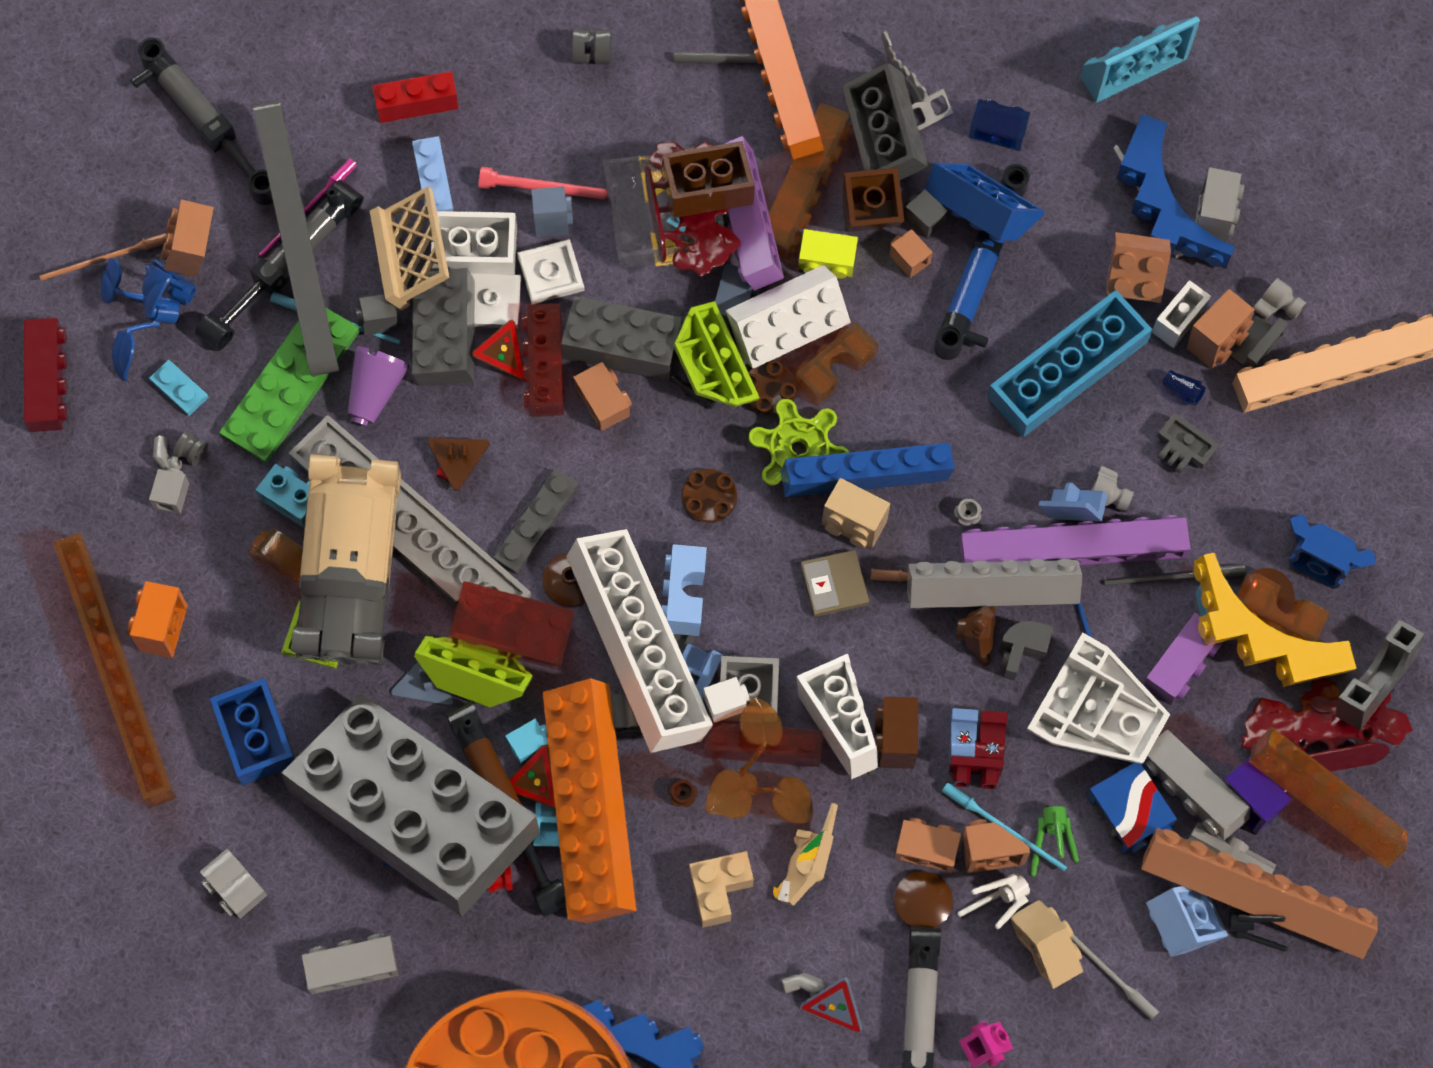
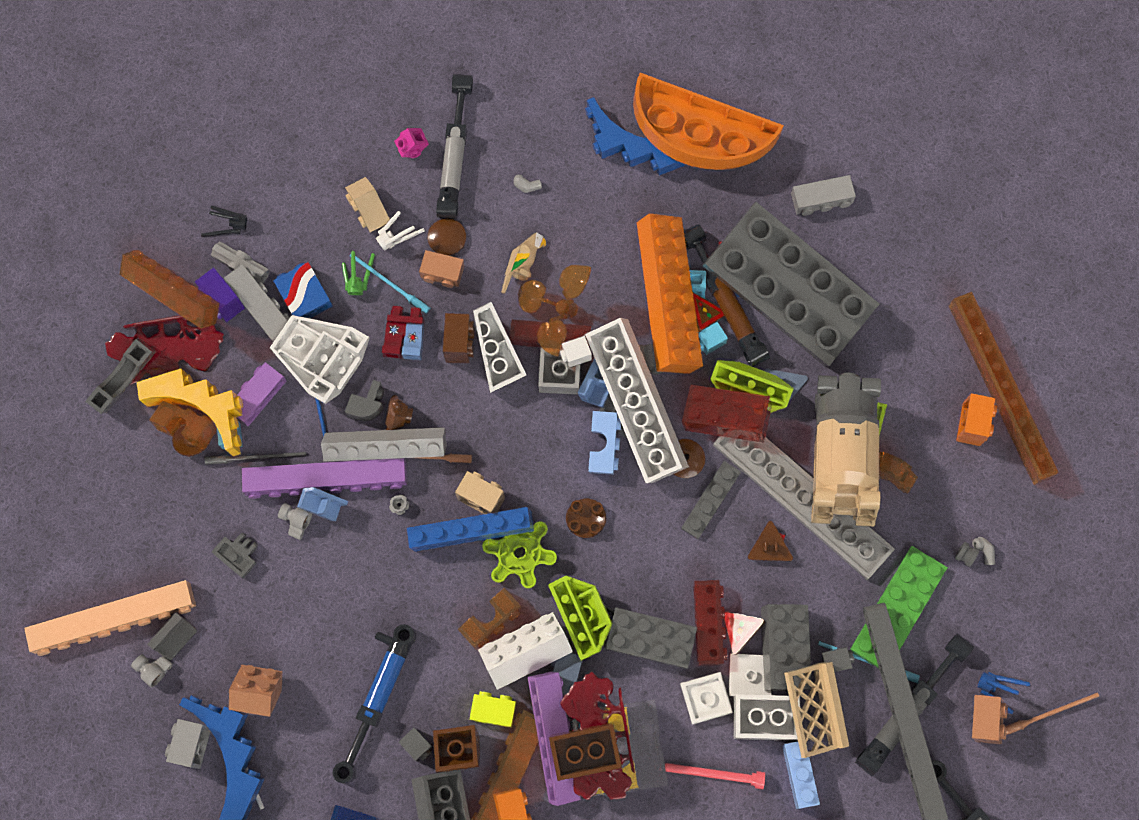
camera: 175 degrees left, 5 degrees up
dark red brick [24,318,68,432] -> none
blue plant [101,258,179,381] -> none
medium azure plate [149,360,209,416] -> none
light grey brick [149,468,189,514] -> none
light grey brick [200,849,268,919] -> none
blue brick [209,678,295,786] -> none
medium azure brick [256,464,310,528] -> none
dark pink piece [258,158,357,258] -> none
medium lavender cone [347,346,409,427] -> none
sand blue brick [531,187,573,237] -> none
nougat brick [573,362,632,431] -> none
reddish brown plate [669,779,697,807] -> none
tan brick [689,851,754,928] -> none
reddish brown dish [747,360,797,415] -> none
dark tan tile [800,550,869,617] -> none
piece [800,977,862,1033] -> none
nougat brick [889,229,933,278] -> none
blue slope [924,163,1045,243] -> none
nougat slope [961,820,1030,874] -> none
dark azure brick [987,290,1153,438] -> none
light grey piece [1071,935,1159,1020] -> none
nougat brick [1141,828,1378,959] -> none
light blue slope [1146,886,1228,957] -> none
white brick [1152,280,1212,348] -> none
clear blue cone [1163,370,1206,406] -> none
nougat brick [1187,289,1255,370] -> none
blue slope [1289,514,1376,589] -> none

